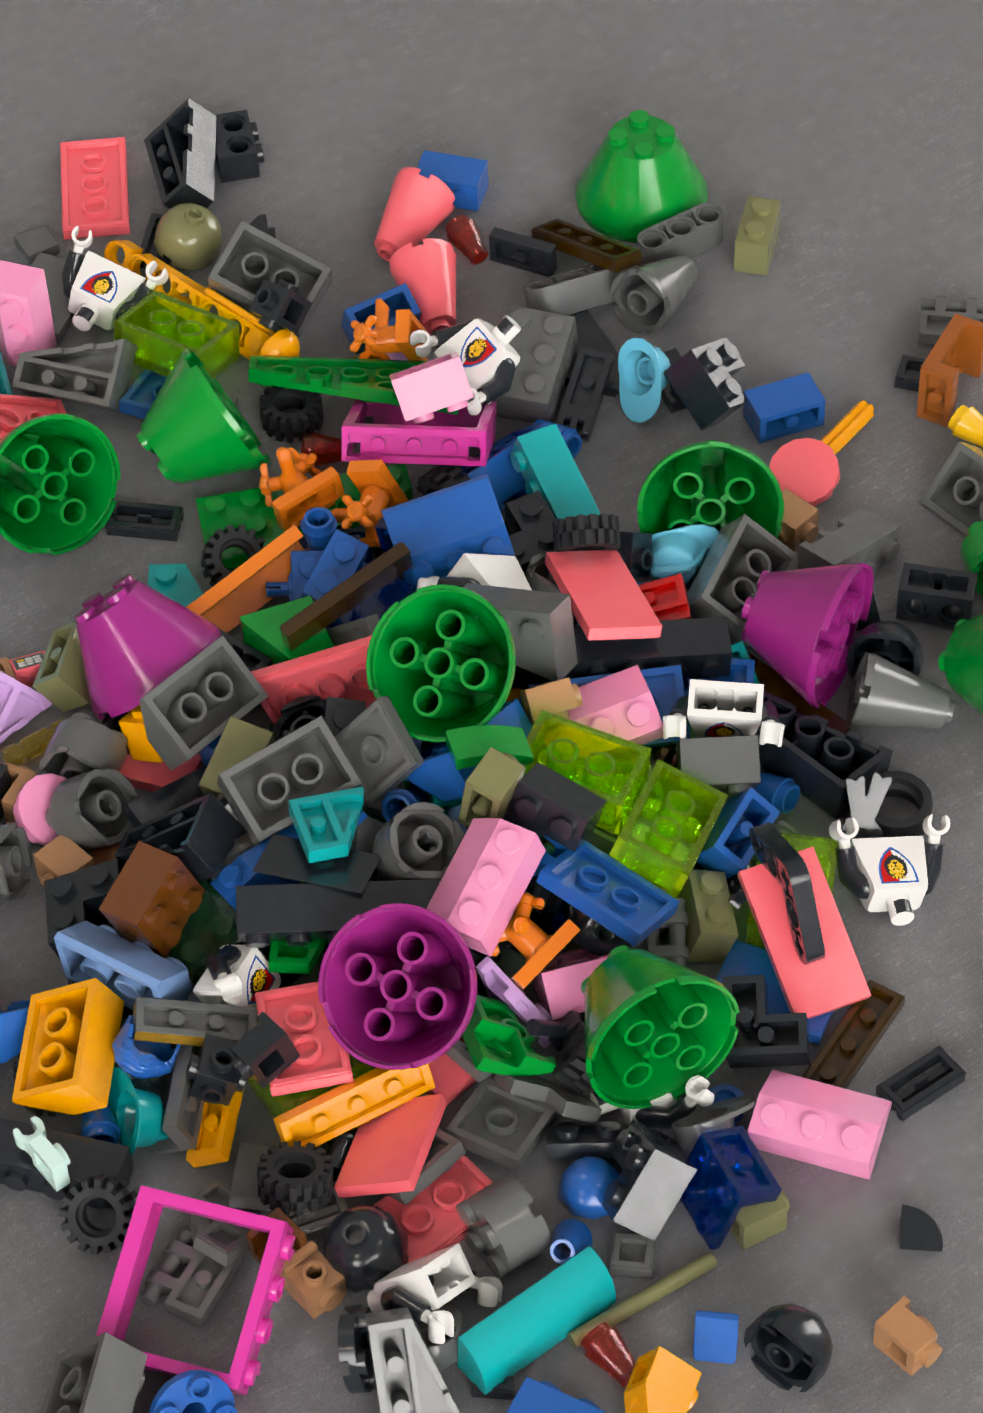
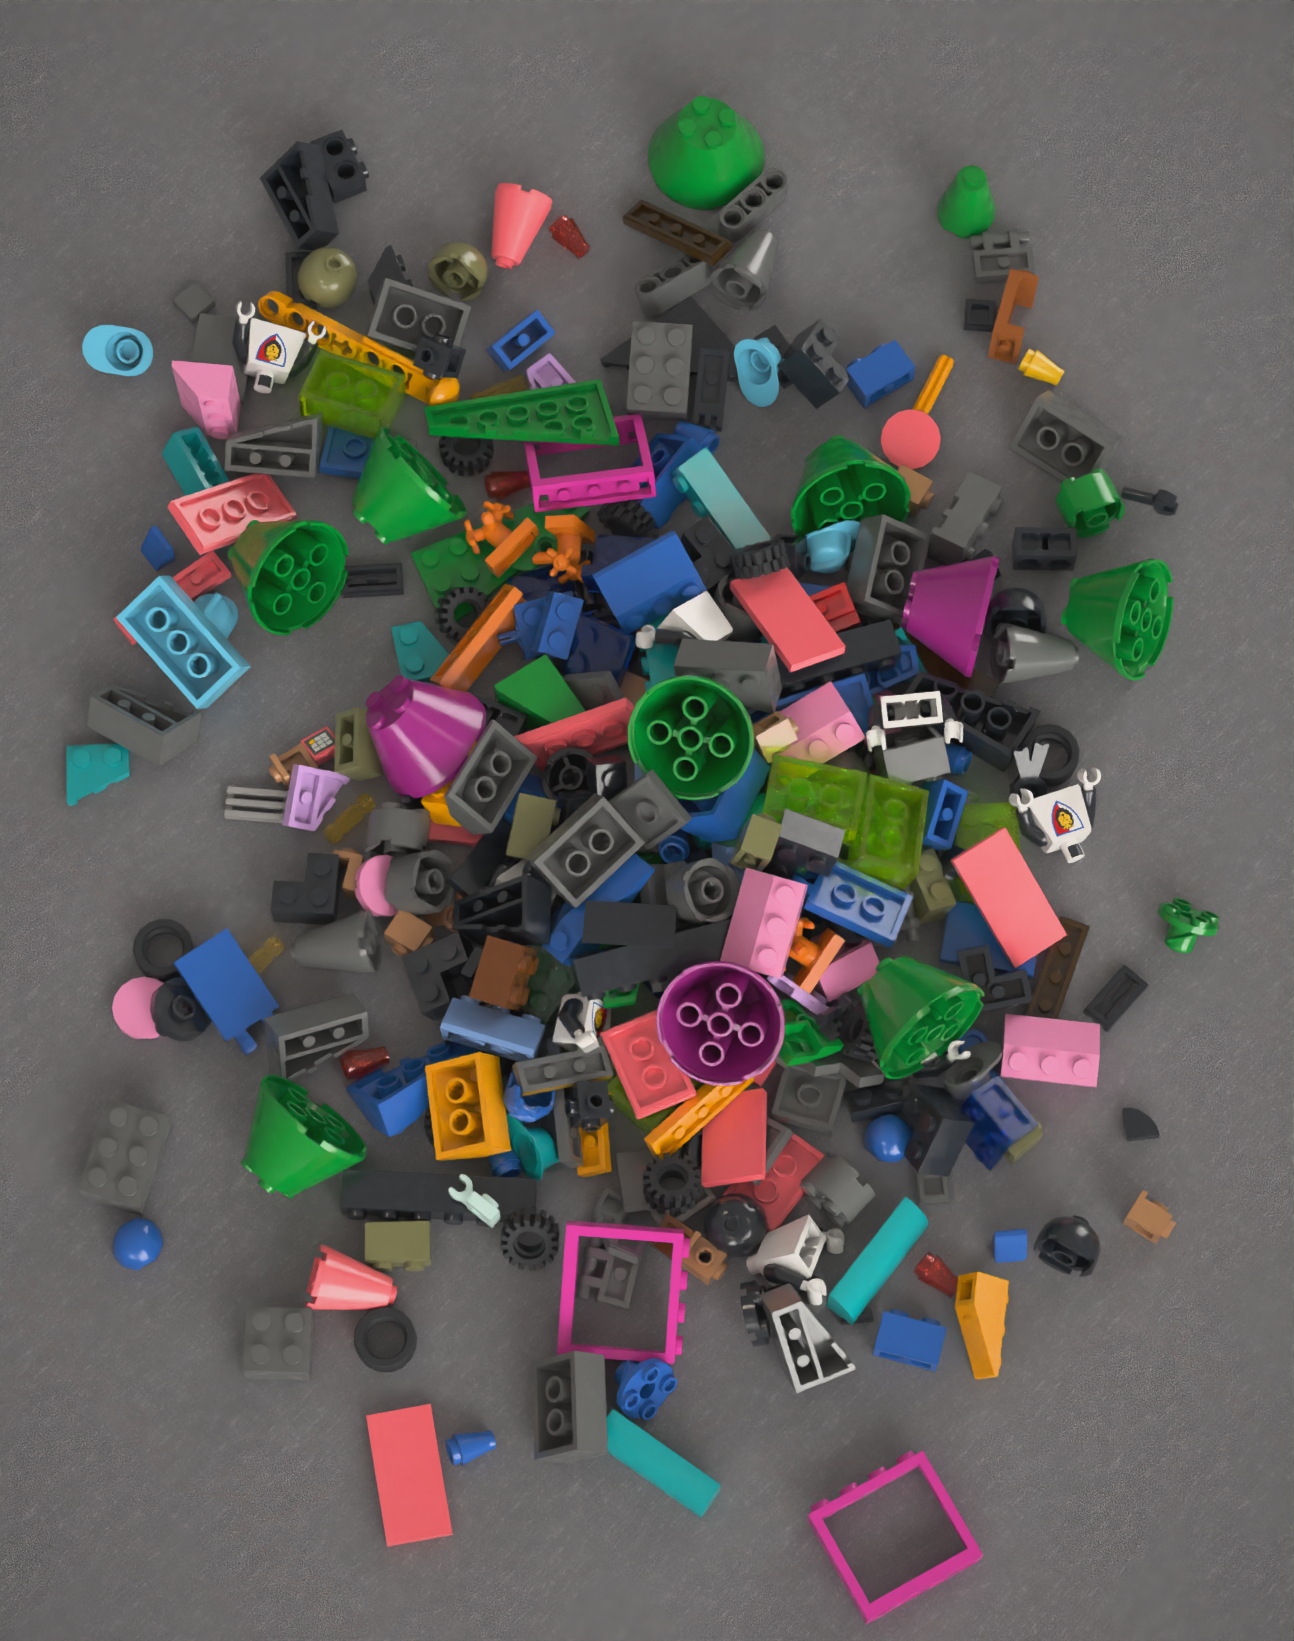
camera: 15 degrees left, 20 degrees up
coral tile [60,137,130,240] -> none
black brick [230,1012,300,1089] -> none
dark brown tile [280,542,413,651] -> none
teal wing [288,787,364,863] -> none
blue cone [300,507,337,551] -> none
orange piece [349,297,428,361] -> none
coral cone [389,238,456,335] -> none
bright pink slope [389,352,474,424] -> none
torso [410,315,521,415] -> none
blue brick [417,150,489,211] -> none
green slope [445,725,534,770] -> none
black plate [489,227,557,277] -> none
blue cone [550,1219,593,1264] -> none
olive bar [567,1252,718,1349] -> none
olive brick [734,196,781,276] -> none
black beam [749,822,825,965] -> none
none -> olive cylinder [428,241,488,301]
none -> green cone [937,165,996,239]

